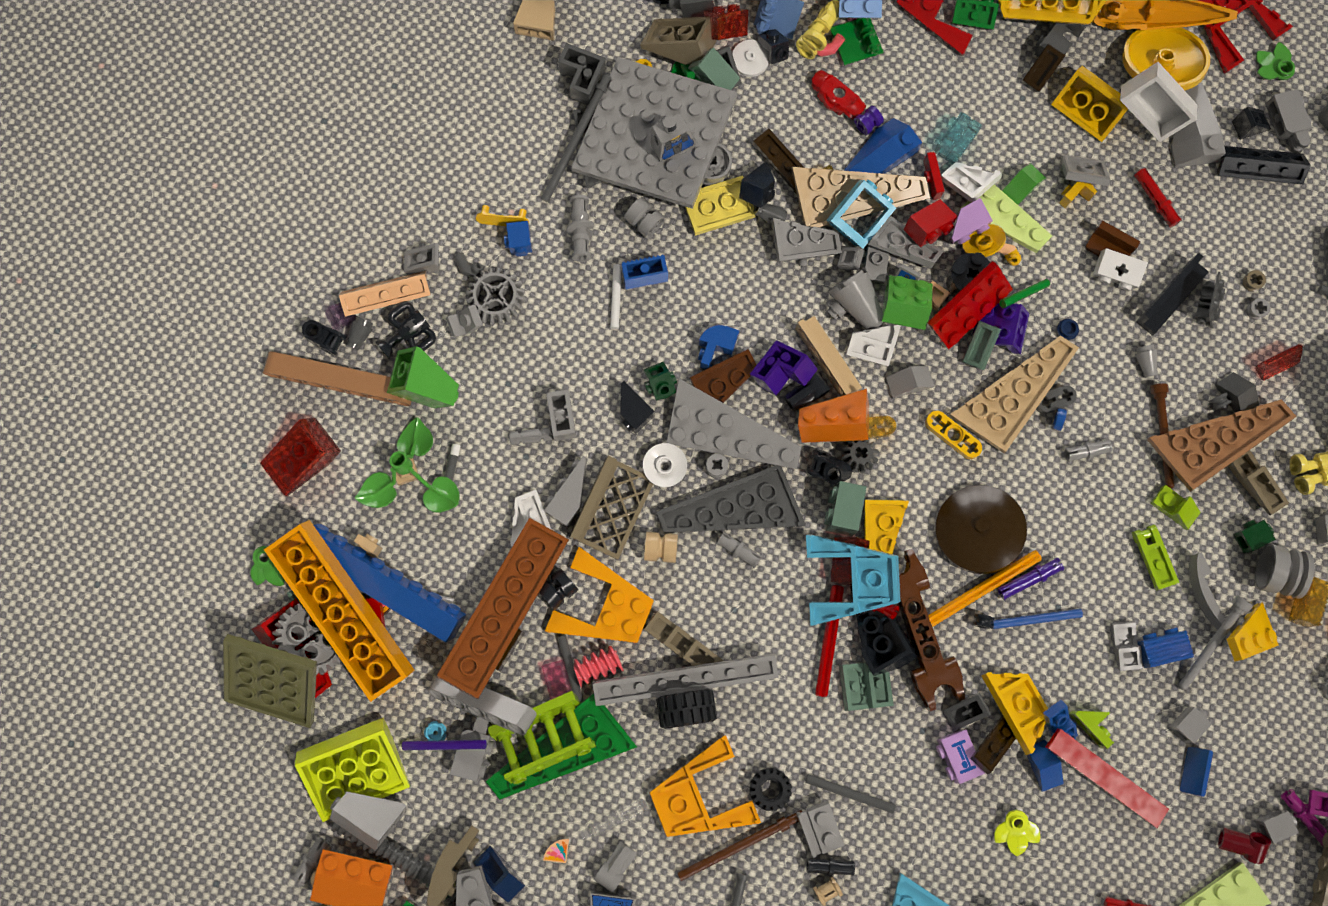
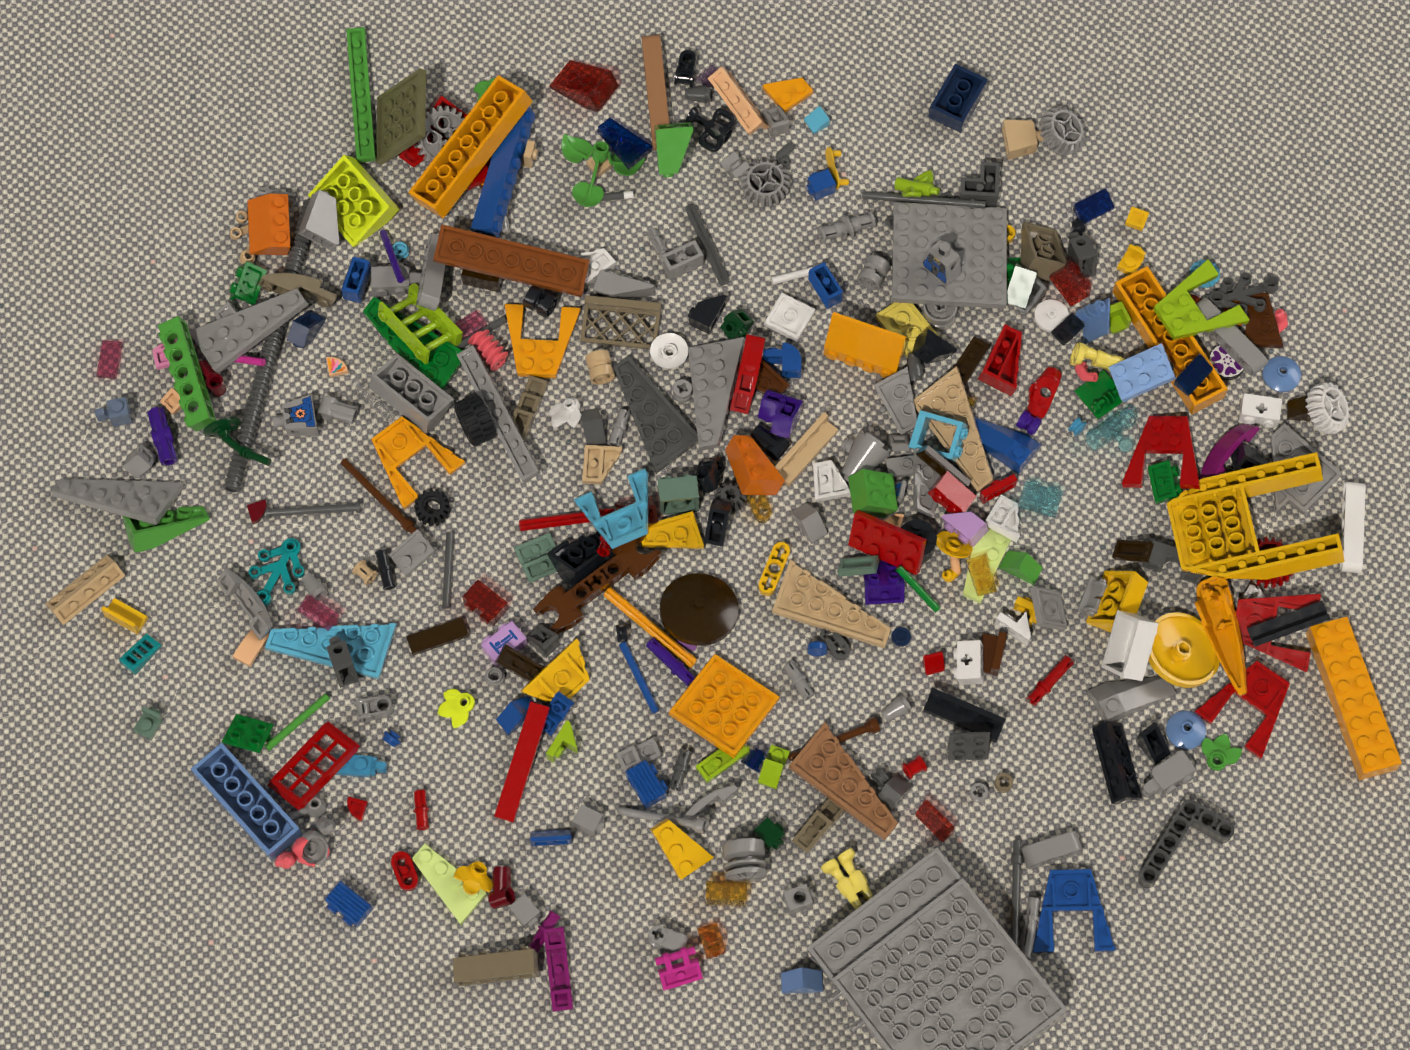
camera: 75 degrees right, 10 degrees down
none -> blue brick [341,257,371,303]
none -> bright green plate [346,27,376,163]
none -> light grey slope [370,353,454,434]
none -> dark brown tile [406,617,469,656]
none -> yellow plate [454,861,493,895]
none -> clear red brick [462,579,509,626]
none -> light grey plate [485,667,505,687]
none -> white plate [548,397,581,429]
none -> dark grey slope [580,408,606,446]
none -> tan wing [582,445,622,485]
none -> clear blue wing [597,118,653,170]
none -> light orange plate [669,654,780,758]
none -> dark grey pin [669,749,692,791]
none -> dark grey axle [685,204,729,286]
none -> black brick [704,499,732,547]
none -> red slope [729,334,765,414]
none -> clear blue brick [741,747,766,773]
none -> light orange wing [762,78,813,113]
none -> white plate [764,293,815,342]
none -> medium azure slope [804,106,830,134]
none -> light orange slope [823,312,906,378]
none -> lime plant [894,170,940,198]
none -> red bush [901,755,927,780]
none -> dark brown tile [916,445,971,487]
none -> red slope [922,651,945,675]
none -> dark blue brick [928,64,988,133]
none -> clear yellow slope [966,554,997,597]
none -> red wedge [977,324,1022,396]
none -> white slope [995,612,1031,646]
none -> dark azure bush [1068,417,1087,436]
none -> light grey hinge [1077,576,1107,618]
none -> clear light blue piece [1085,407,1137,453]
none -> medium blue dish [1166,711,1206,750]

